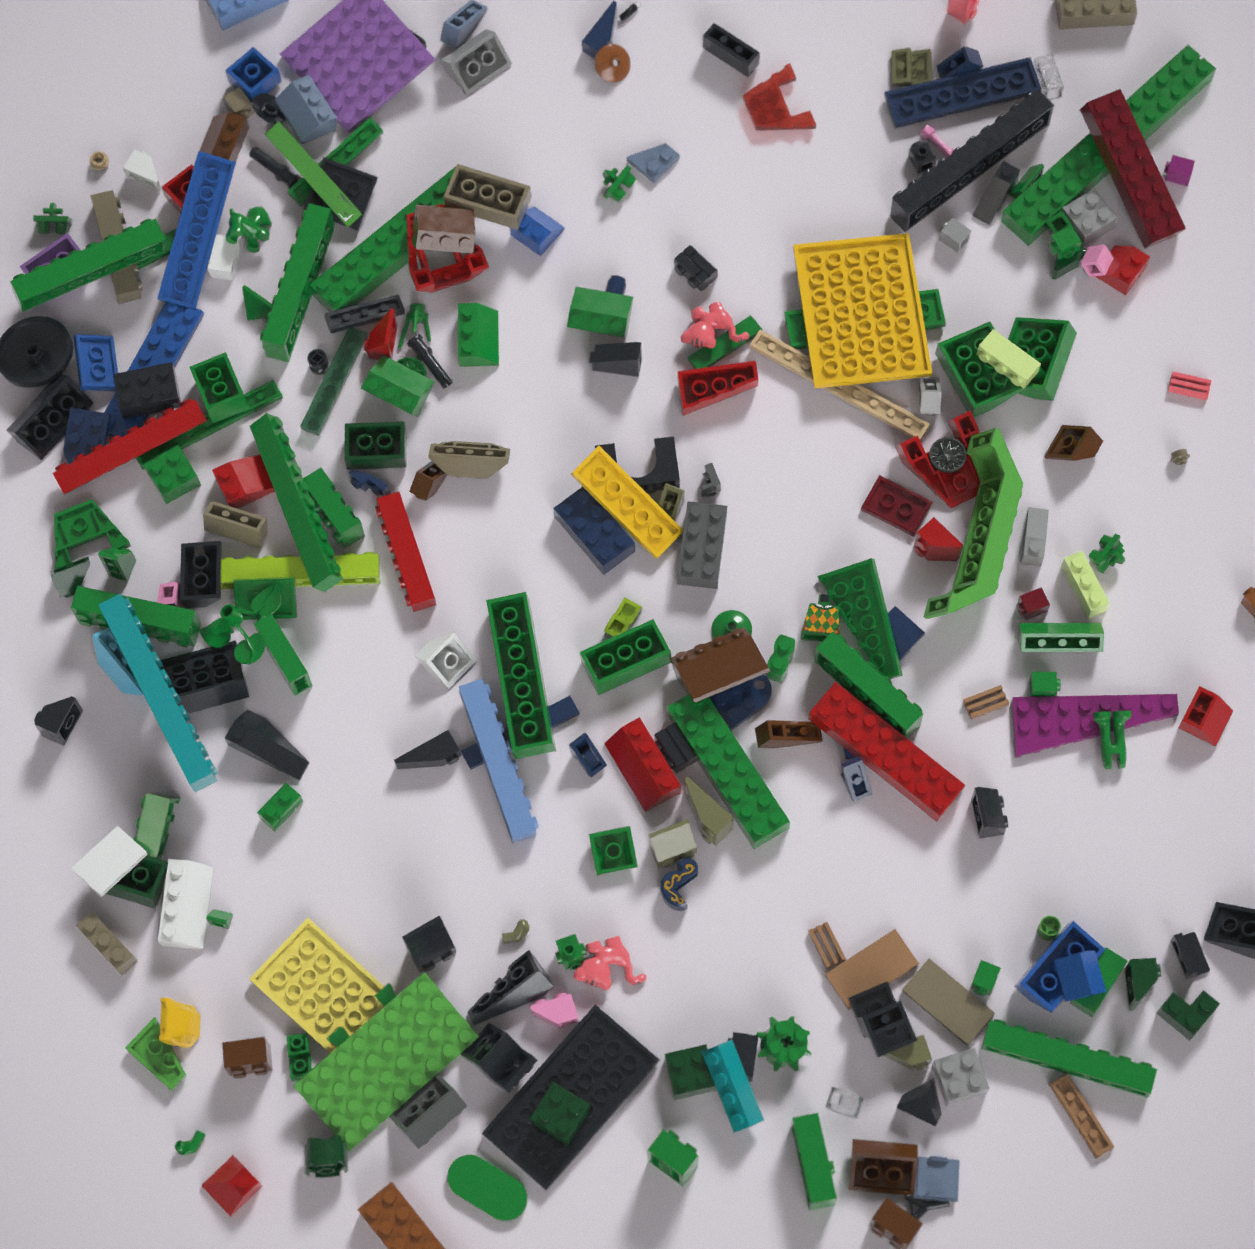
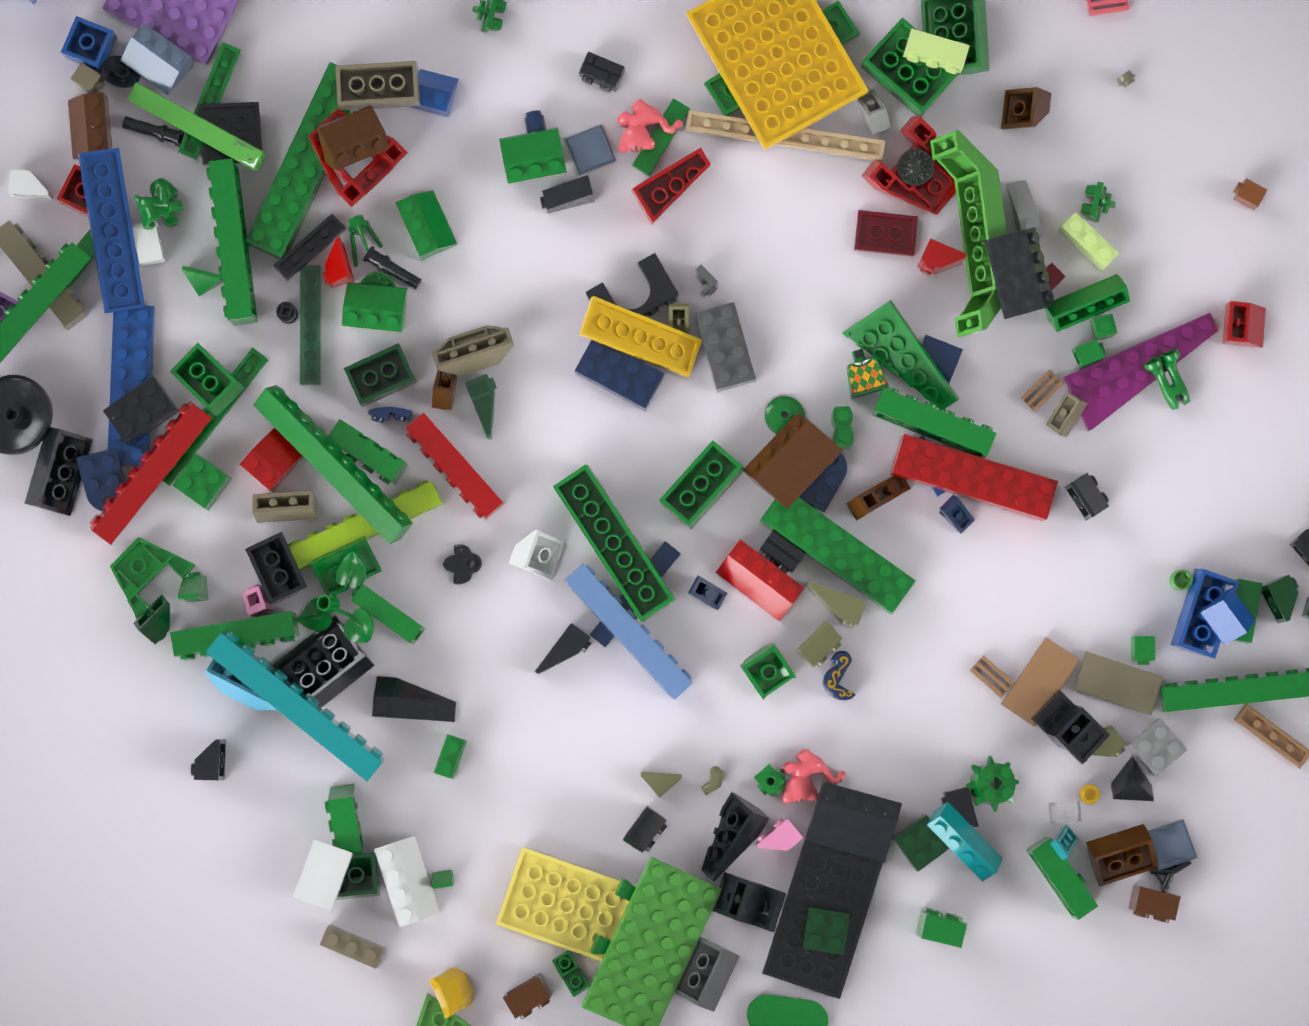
camera: 25 degrees left, 15 degrees up
blue tile [73,334,118,392] -> none
lime slope [604,597,643,637] -> none
none -> black plate [443,544,482,585]
none -> clear green slope [465,374,497,440]
none -> sand blue piece [565,124,616,175]
none -> olive slope [641,772,682,797]
none -> black slope [806,782,902,863]
none -> black slope [985,227,1054,319]
none -> dark tan slope [1046,391,1088,437]
none -> teal tile [1050,824,1079,860]
none -> yellow plate [1079,784,1100,804]
none -> green brick [1089,314,1118,341]

